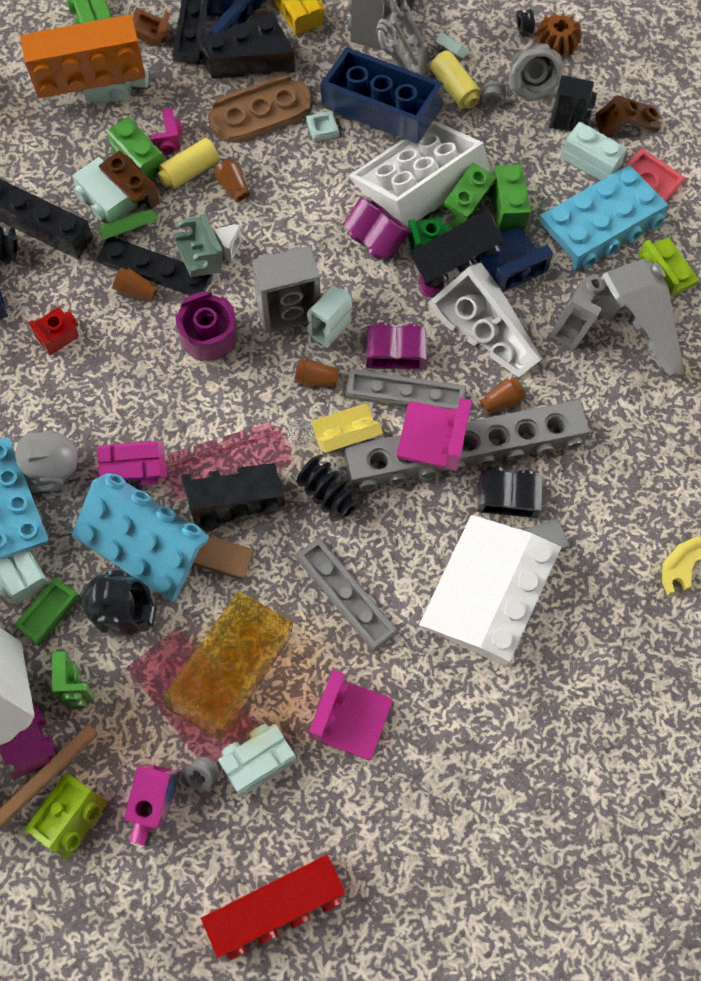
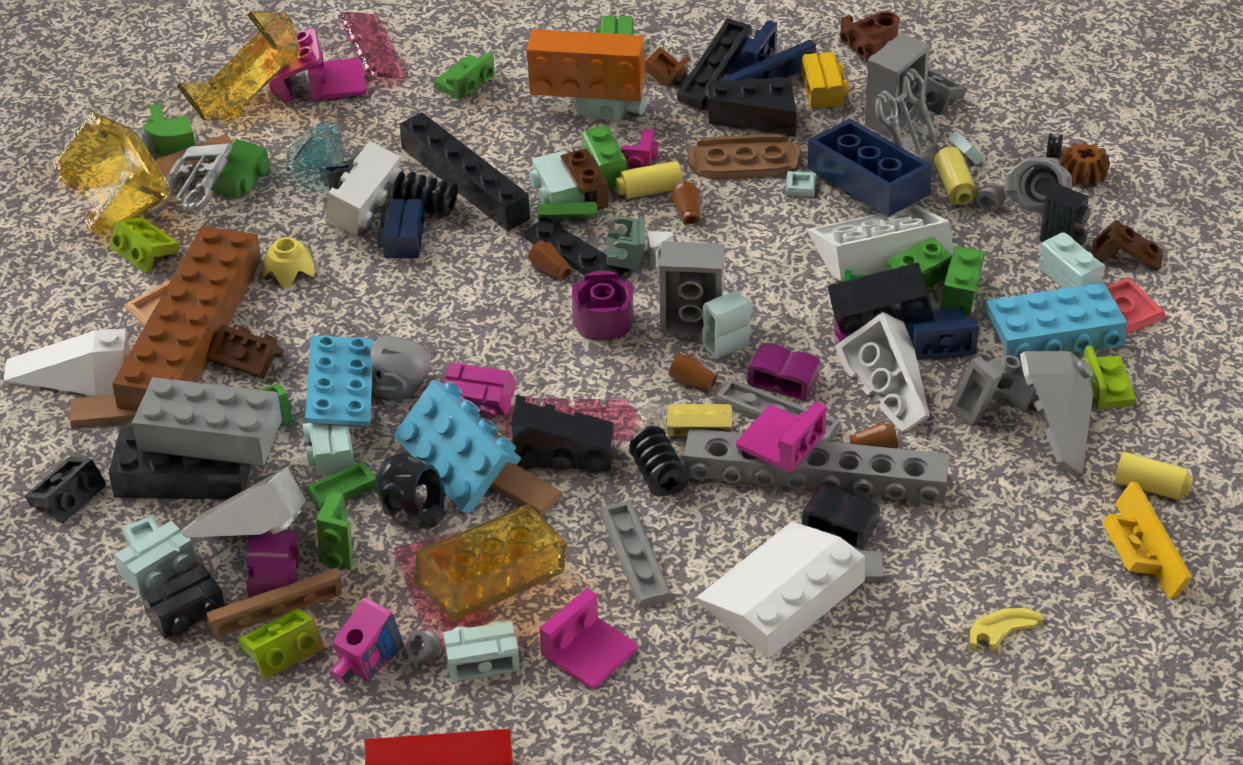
camera: 25 degrees right, 25 degrees down
red brick [28,307,79,356] -> none
magenta brick [343,196,410,260] -> none

